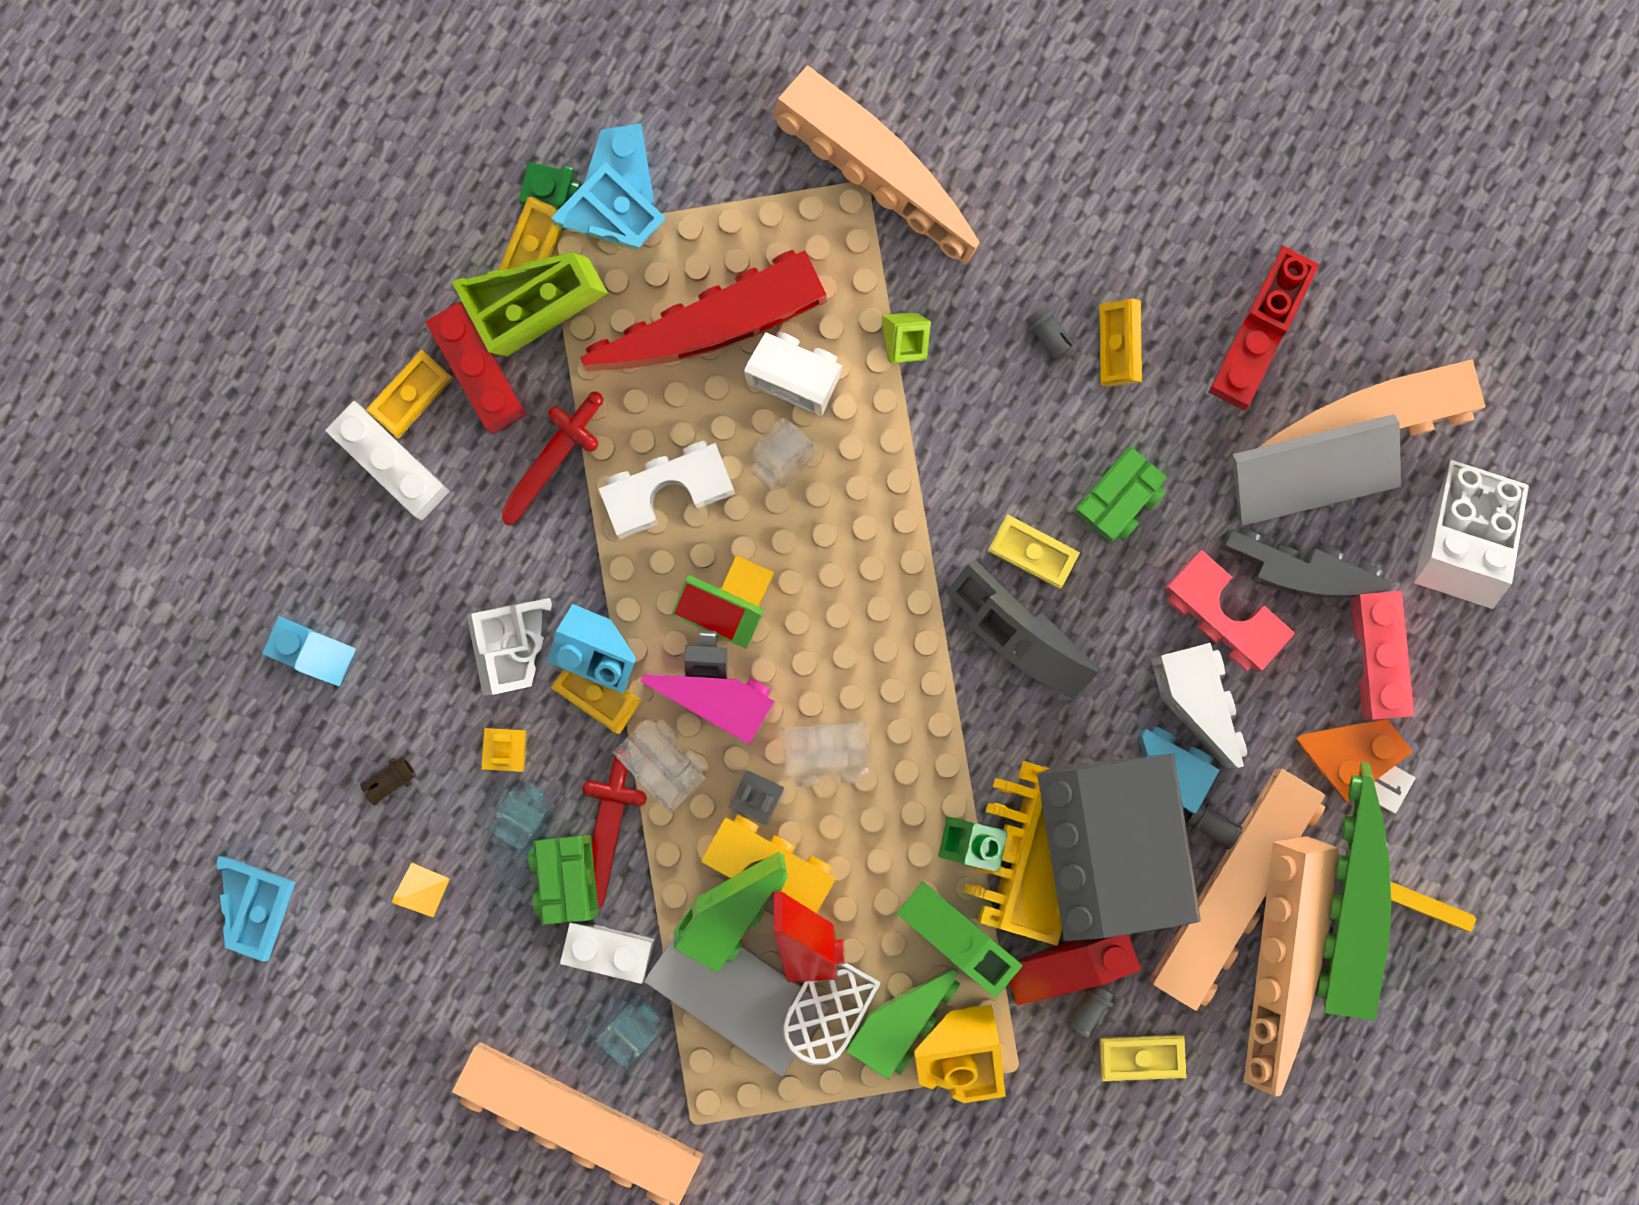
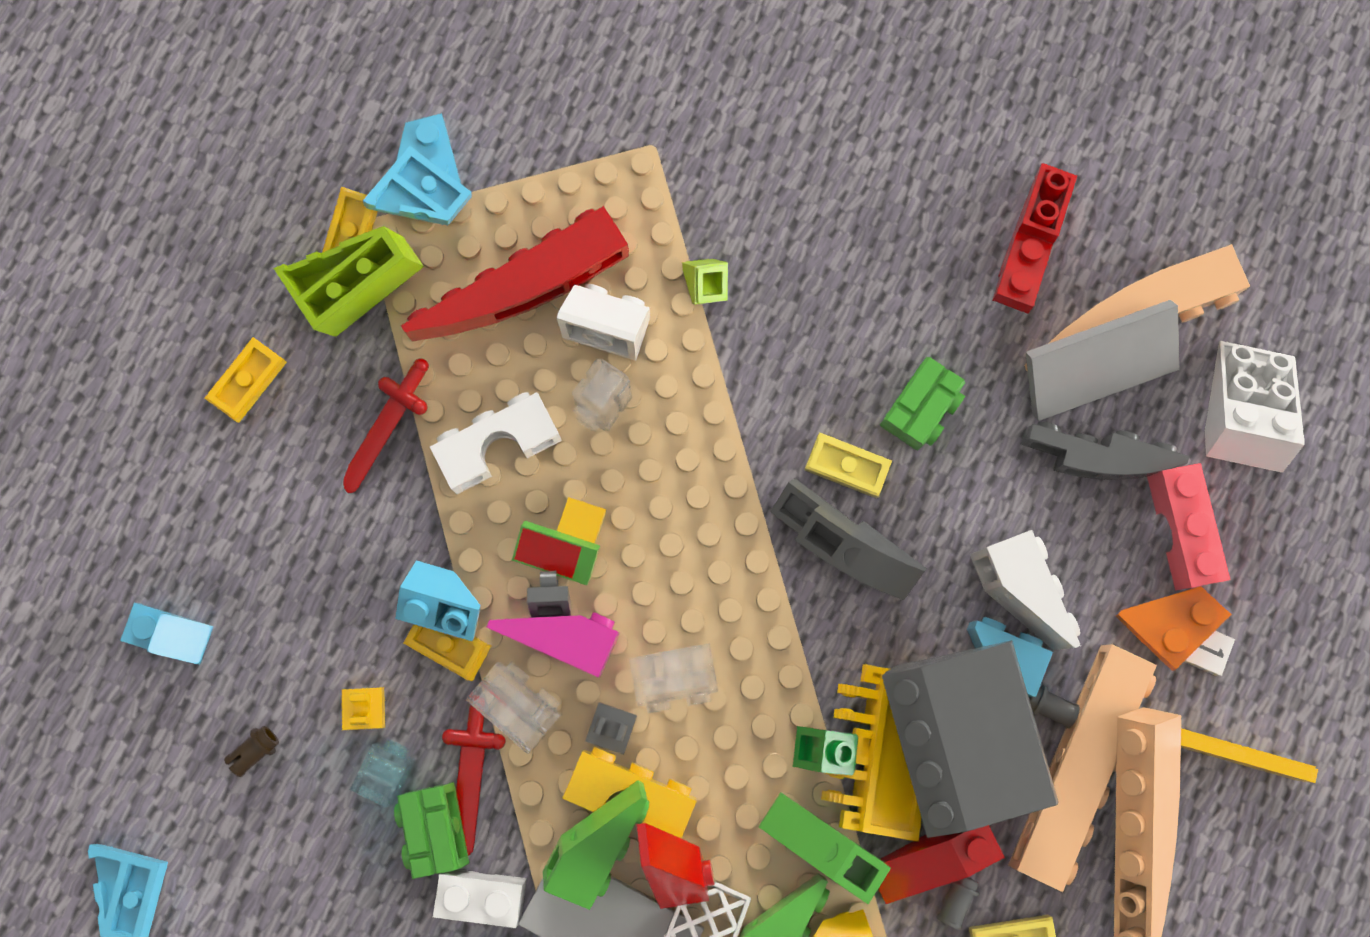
camera: 15 degrees left, 5 degrees down
white arch [325,401,450,521] -> none
yellow slope [392,863,450,917] -> none
red brick [425,301,527,435] -> none
white slope [467,598,552,695] -> none
green bracket [519,162,582,209] -> none
light nougat slope [772,65,980,265] -> none
dark grey pin [1025,305,1075,359] -> none
yellow plate [1099,299,1142,386] -> none
coral arch [1163,550,1295,672] -> none
bright green slope [1316,762,1392,1020] -> none

